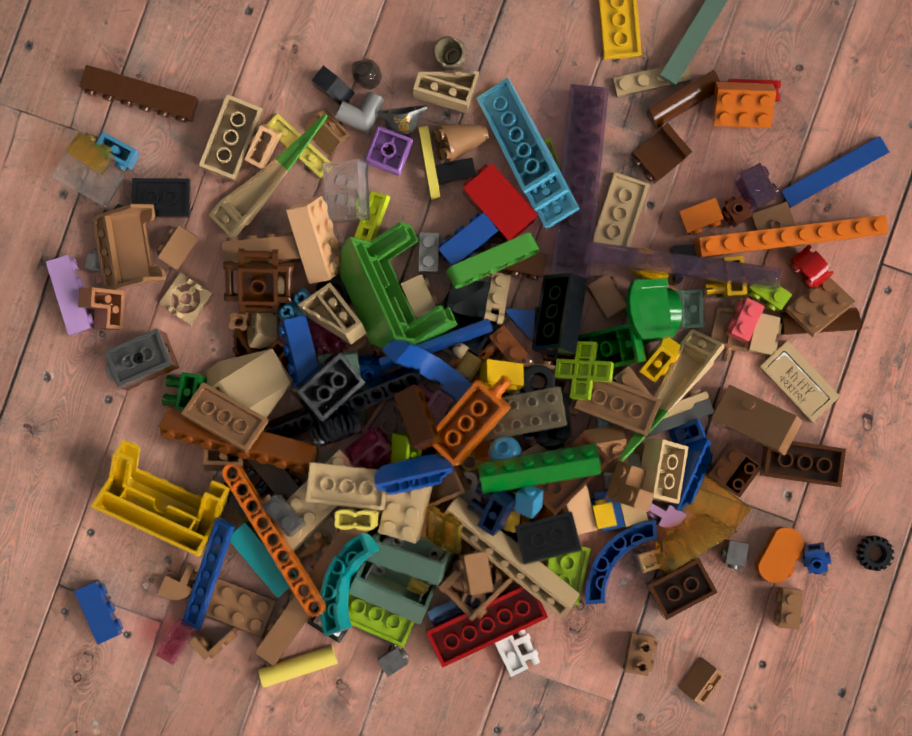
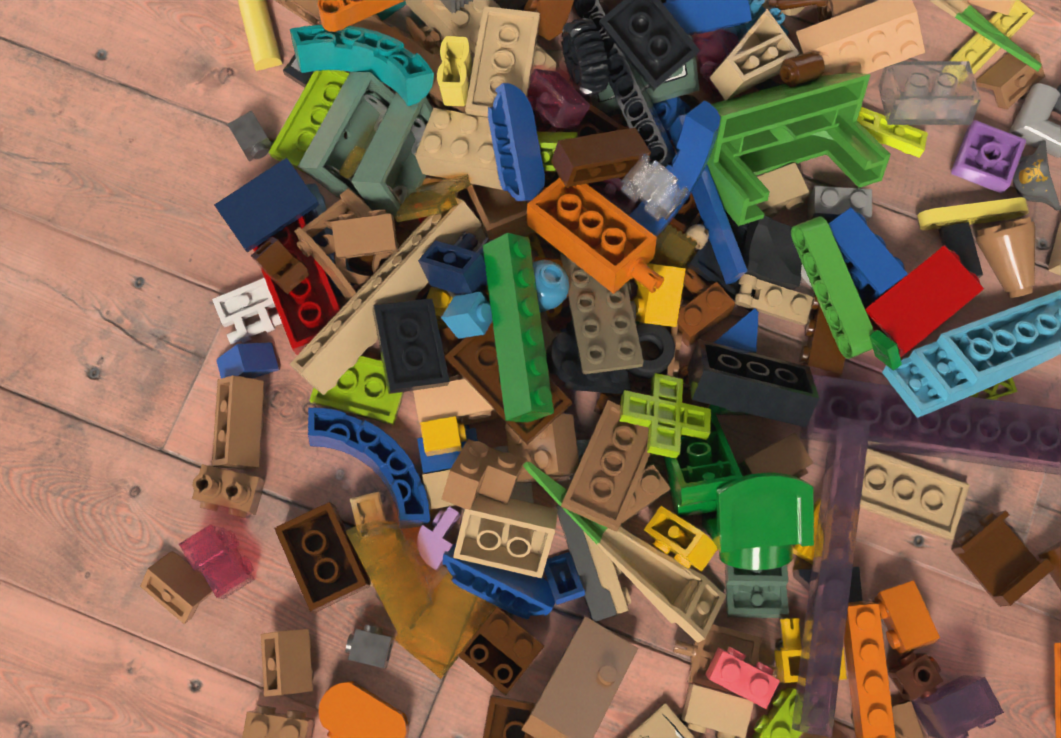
camera: 95 degrees right, 10 degrees down
none -> clear pink brick [179,524,255,599]
none -> medium nougat brick [212,375,265,470]
none -> dark blue tile [214,157,320,253]
none -> blue slope [216,342,280,379]
none -> reddish brown brick [251,237,309,294]
none -> medium nougat brick [261,629,313,697]
none -> clear brick [621,153,690,222]
none -> reddish brown brick [780,52,825,87]
none -> green tile [869,330,902,371]

